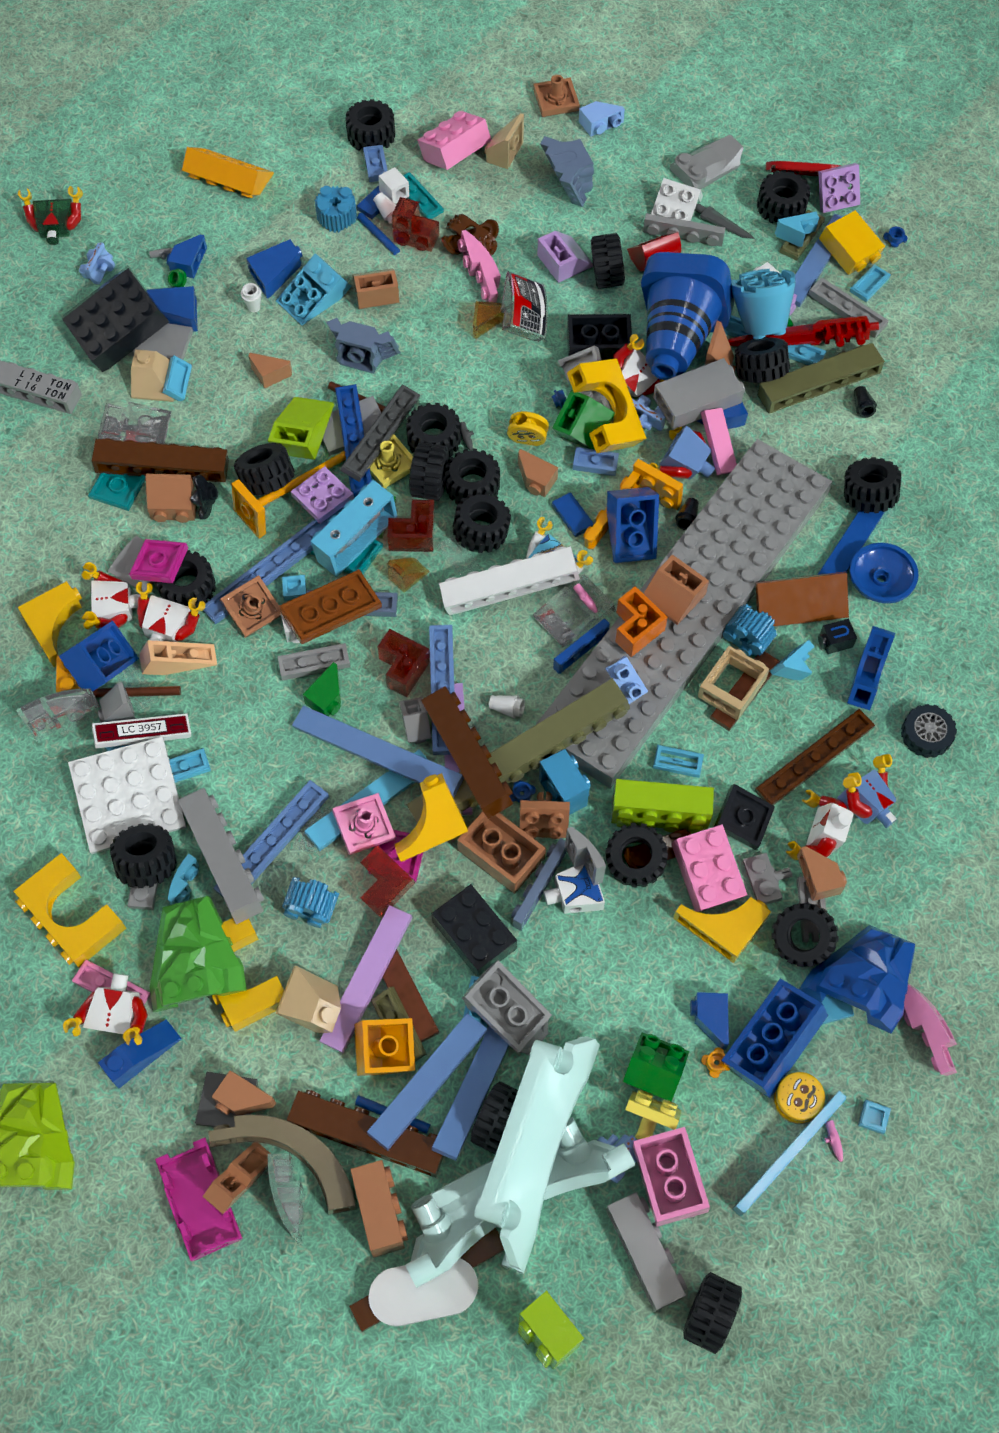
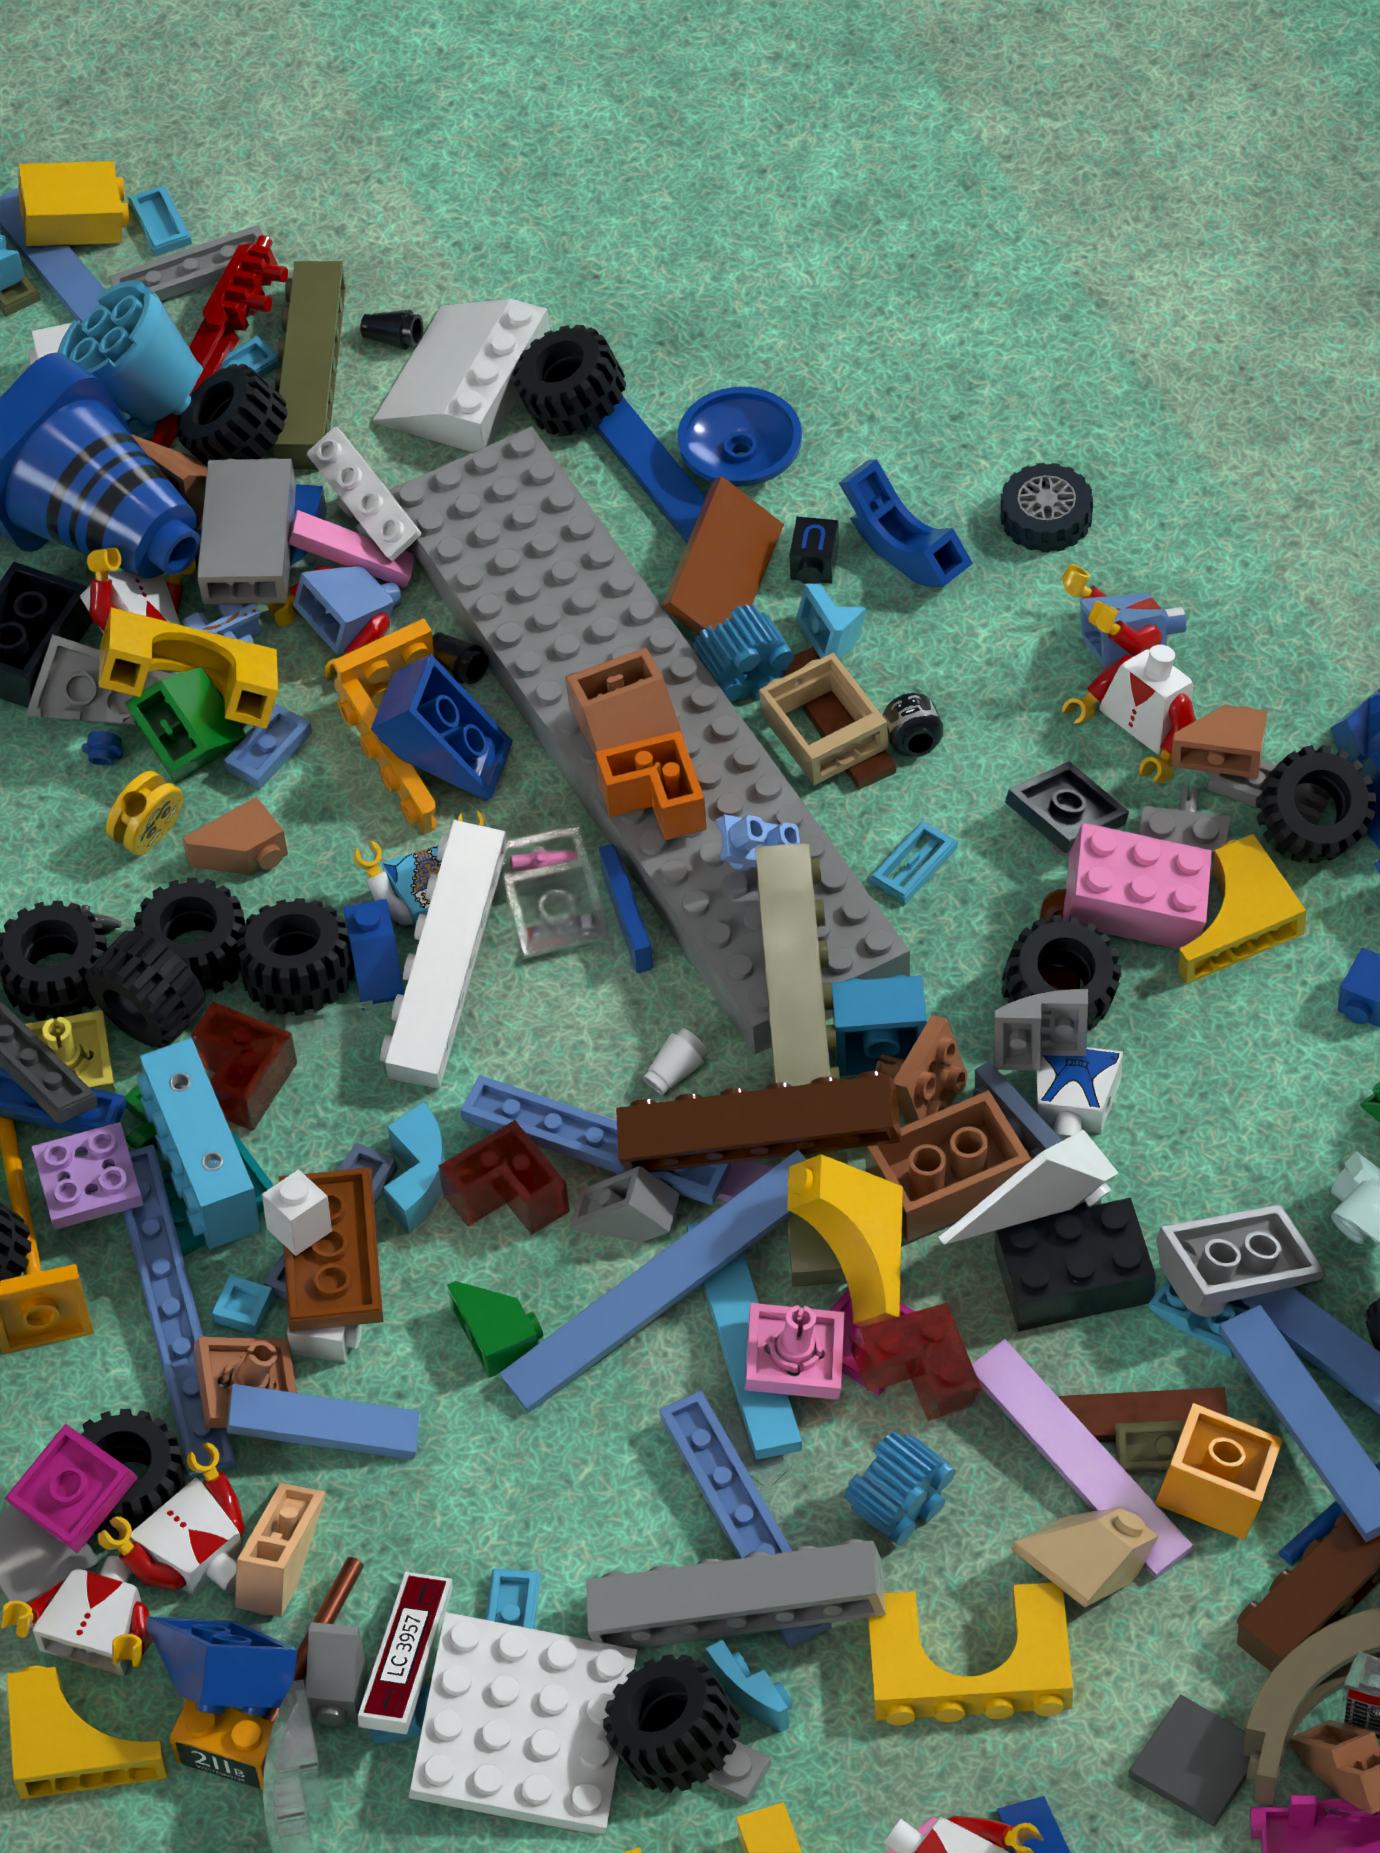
camera: 60 degrees left, 10 degrees down
bright green wedge [150,896,247,1012] -> none
nougat slope [212,1070,276,1116] -> none
light grey plate [277,643,350,681] -> none
clear orange slope [387,558,430,592] -> none
blue tile [552,492,594,537] -> none
lime brick [611,779,714,834] -> none
reddish brown tile [755,709,875,806] -> none
blue plate [883,226,908,247] -> none
none -> medium blue tile [226,1384,419,1459]
none -> white brick [262,1169,332,1256]
none -> white bracket [307,427,421,560]
none -> blue slope [343,899,404,1007]
none -> white slope [373,299,550,452]
none -> medium azure brick [383,1102,446,1233]
none -> black head [883,692,943,757]
none -> white slope [939,1130,1118,1245]

